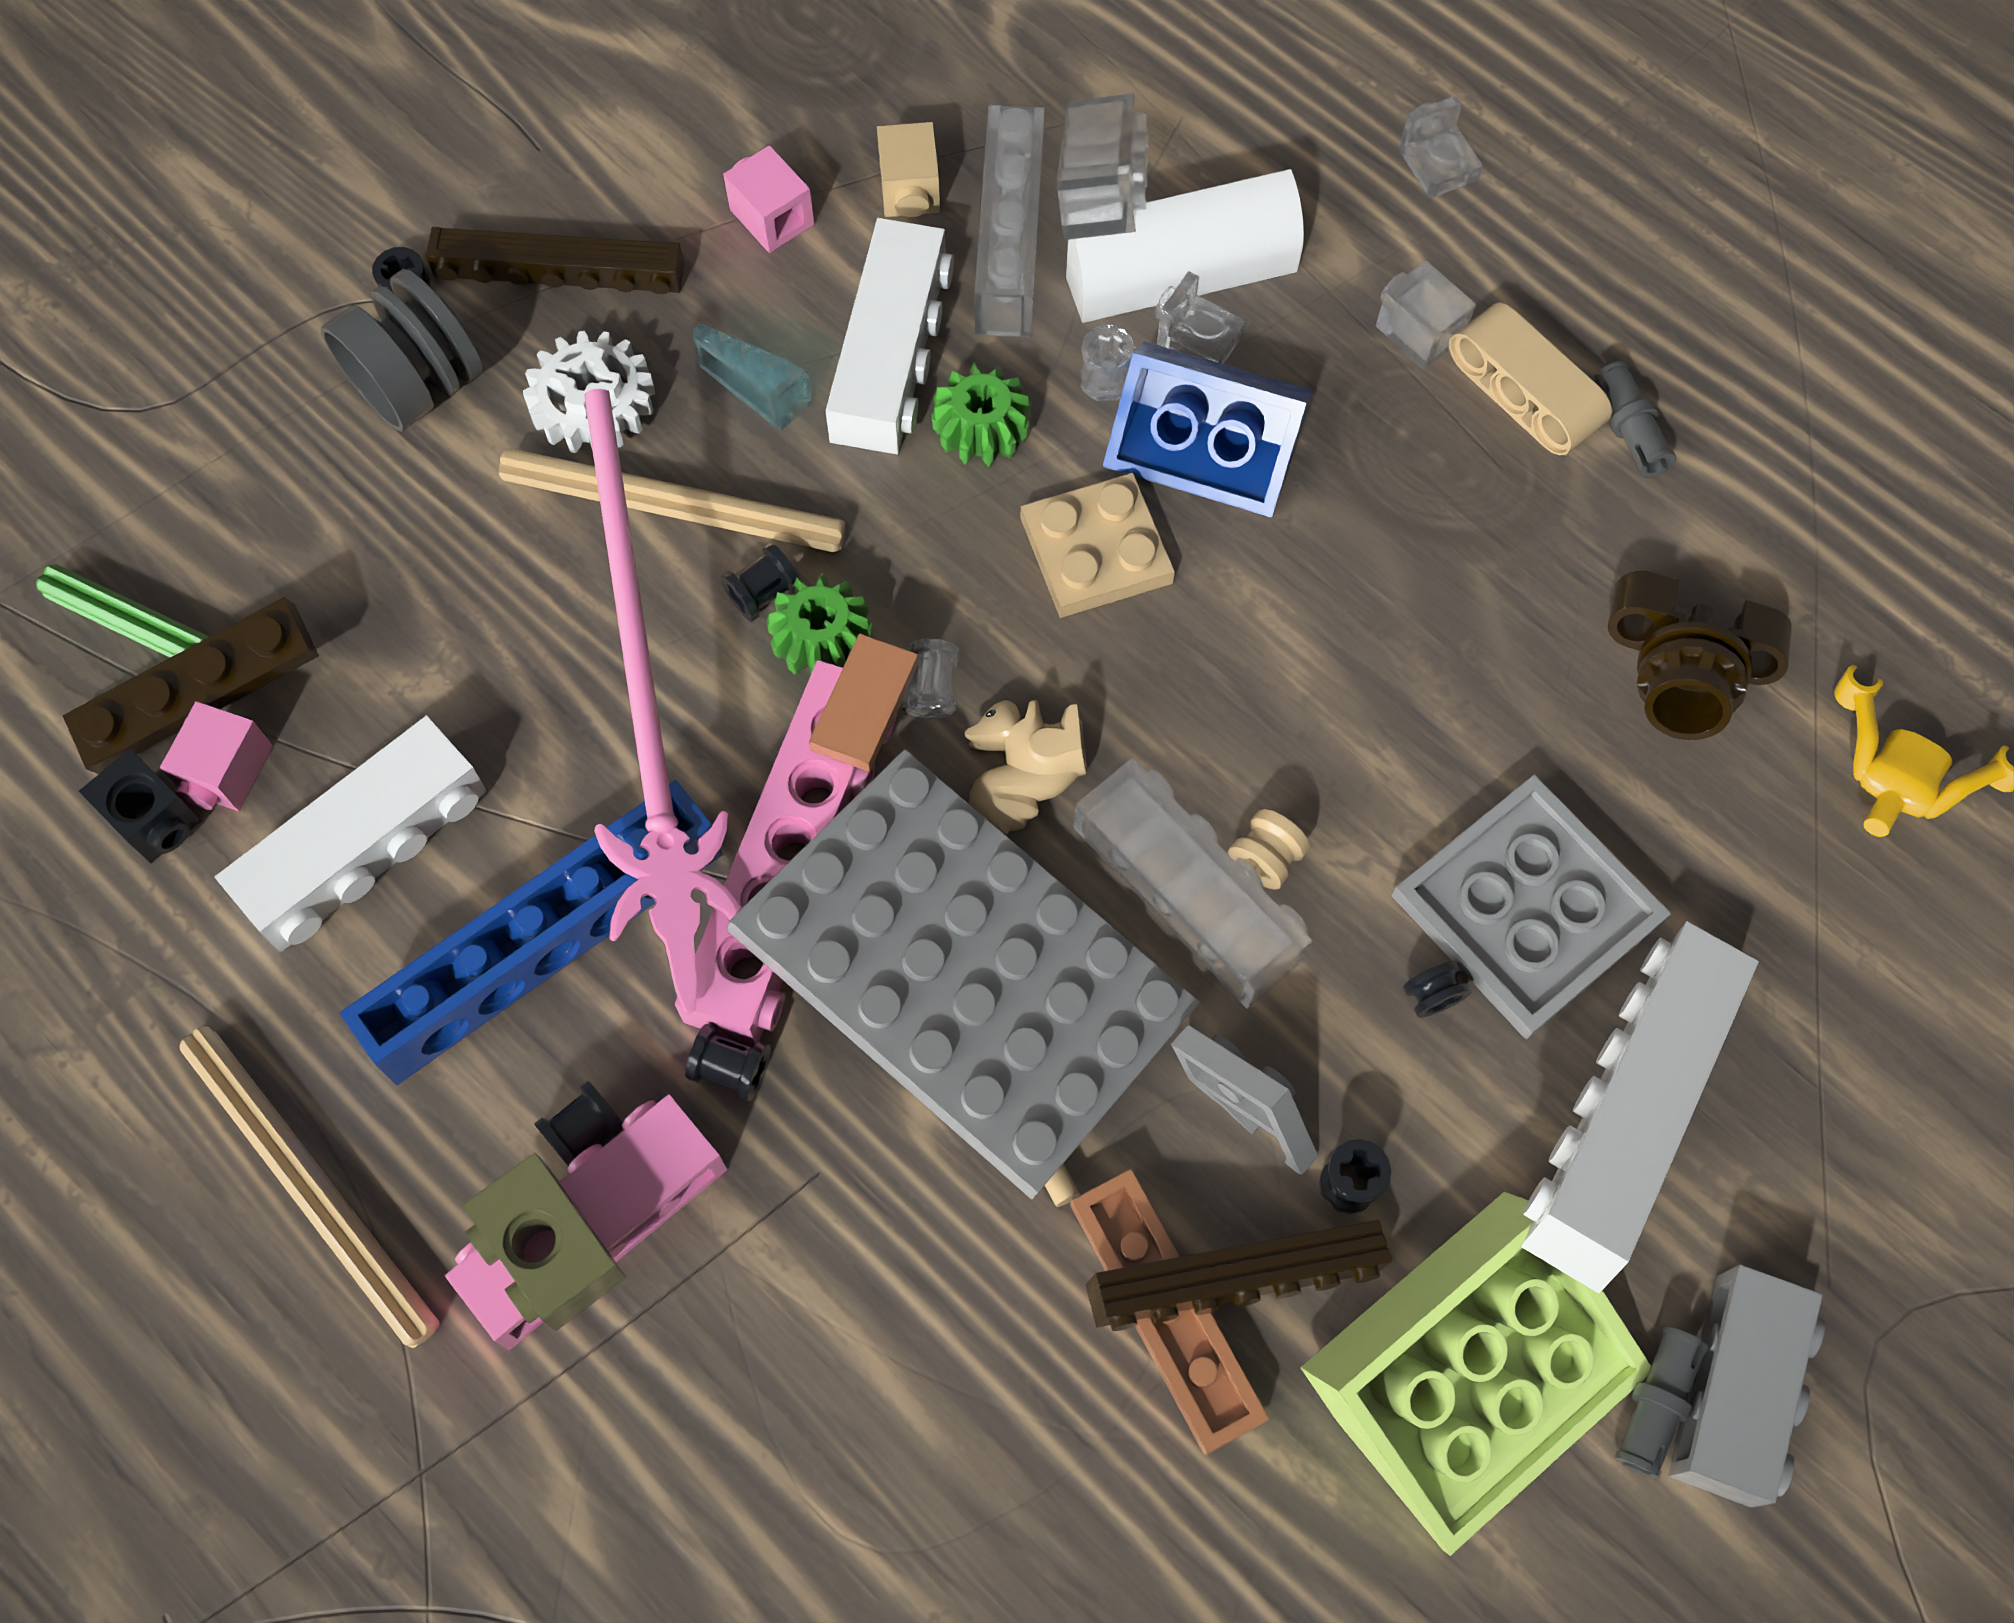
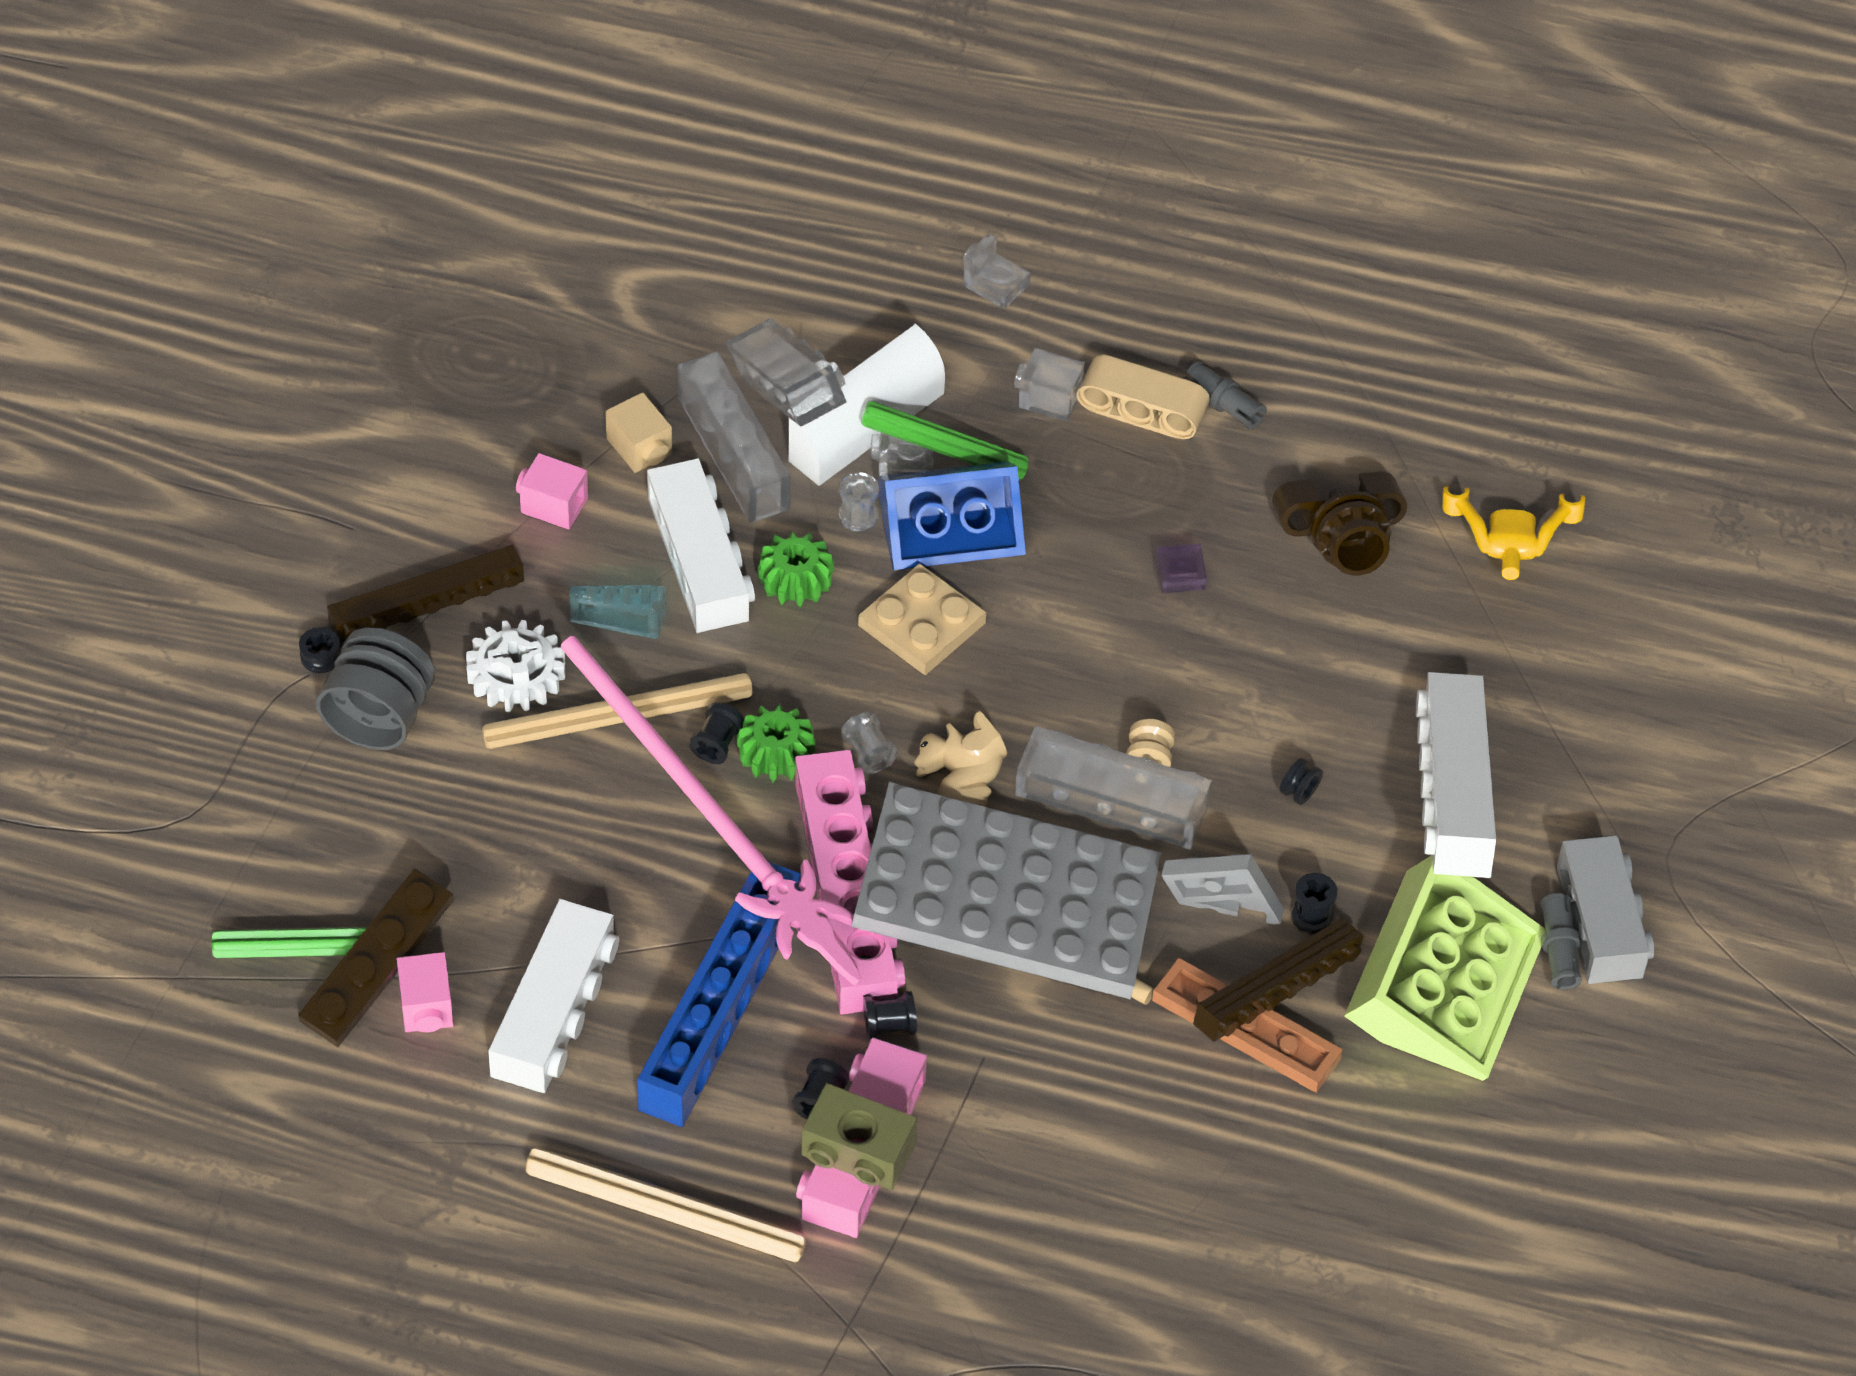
camera: 30 degrees left, 15 degrees down
black brick [79,748,201,864] -> none
nougat tile [809,634,919,772] -> none
light grey plate [1391,774,1672,1040] -> none
none -> bright green axle [861,401,1029,481]
none -> clear purple plate [1155,544,1207,593]

